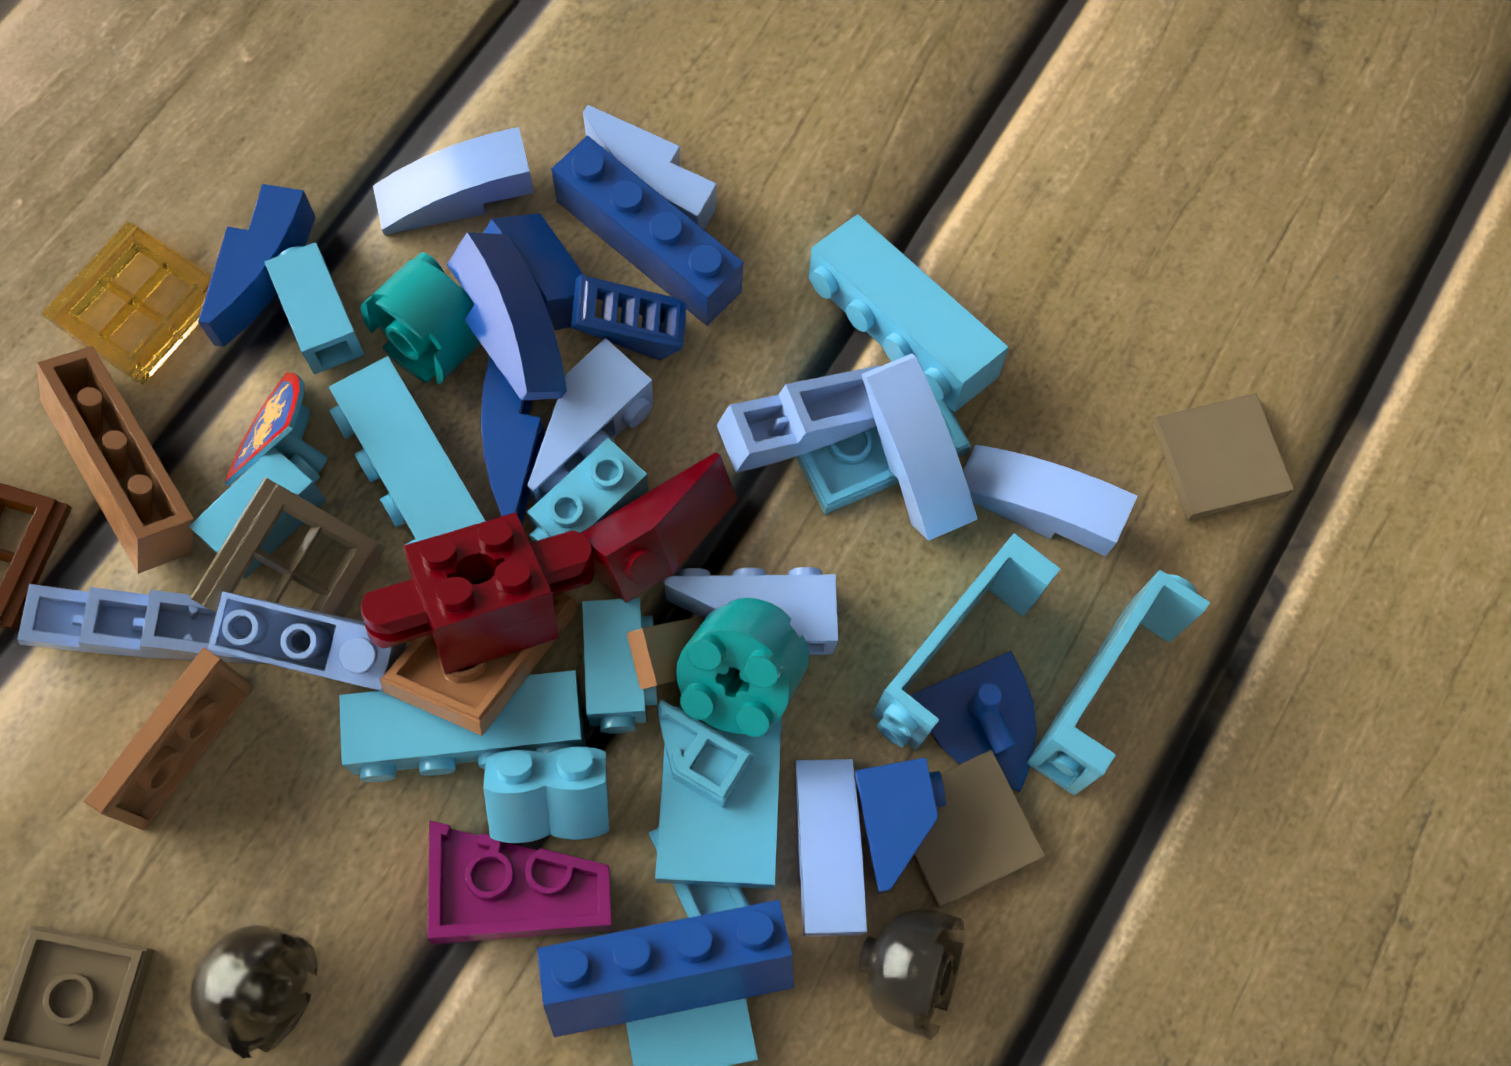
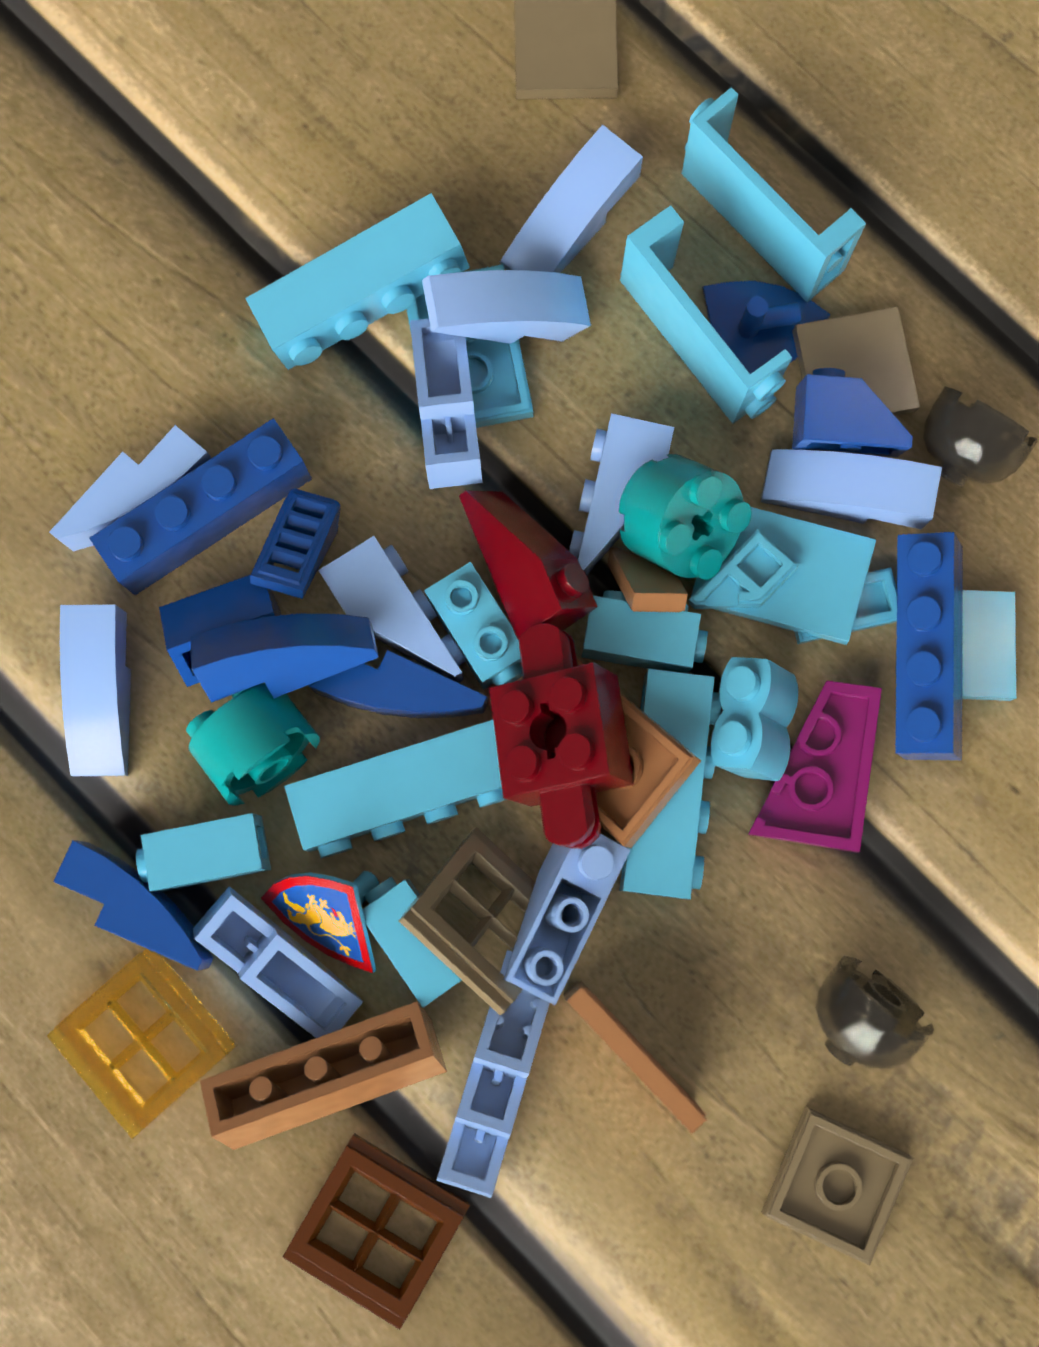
camera: 70 degrees left, 10 degrees up
none -> light blue slope [193,886,363,1038]

